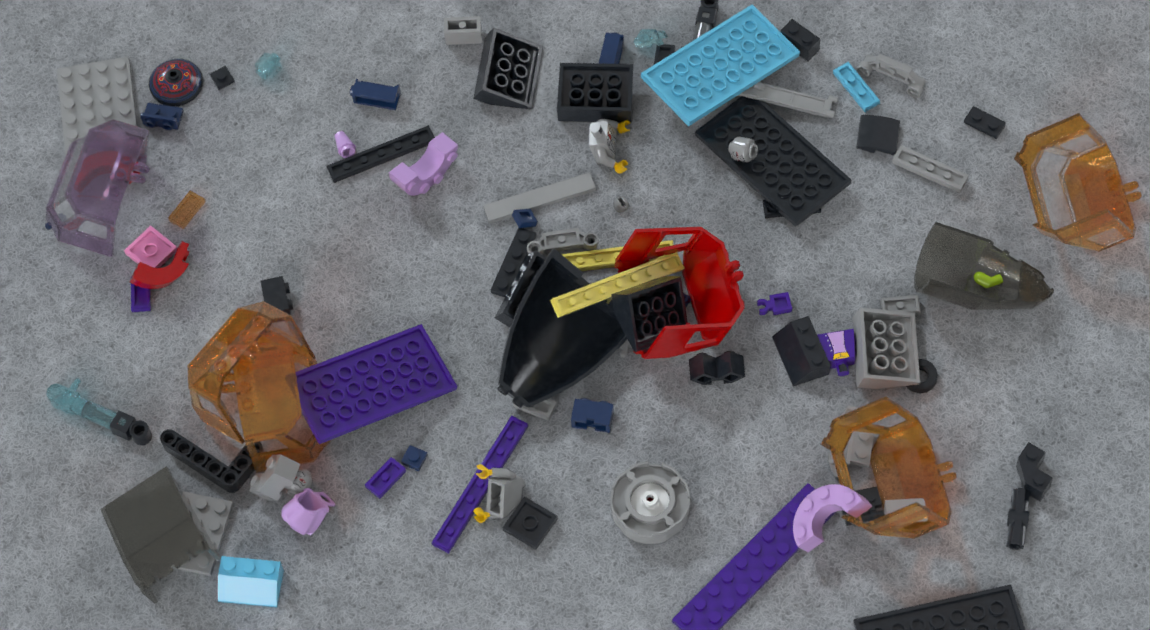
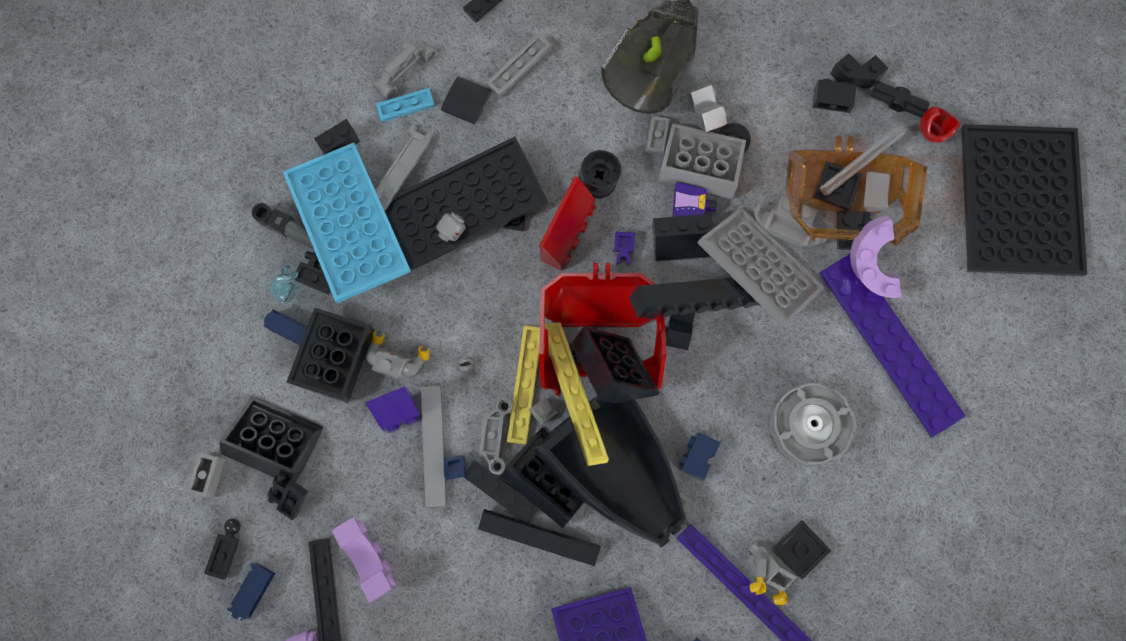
camera: 80 degrees left, 15 degrees up
none -> black plate [204,518,241,580]
none -> black plate [267,472,309,521]
none -> dark purple slope [366,386,422,433]
none -> black tile [478,509,601,566]
none -> light grey plate [529,397,558,425]
none -> red slope [539,176,597,270]
none -> black wheel [578,150,621,199]
none -> black brick [629,277,762,319]
none -> light grey brick [685,82,728,132]
none -> light grey plate [697,207,825,327]
none -> black brick [812,79,856,113]
none -> black plate [812,161,863,211]
none -> light grey axle [820,125,907,195]
none -> red piece [919,106,960,143]

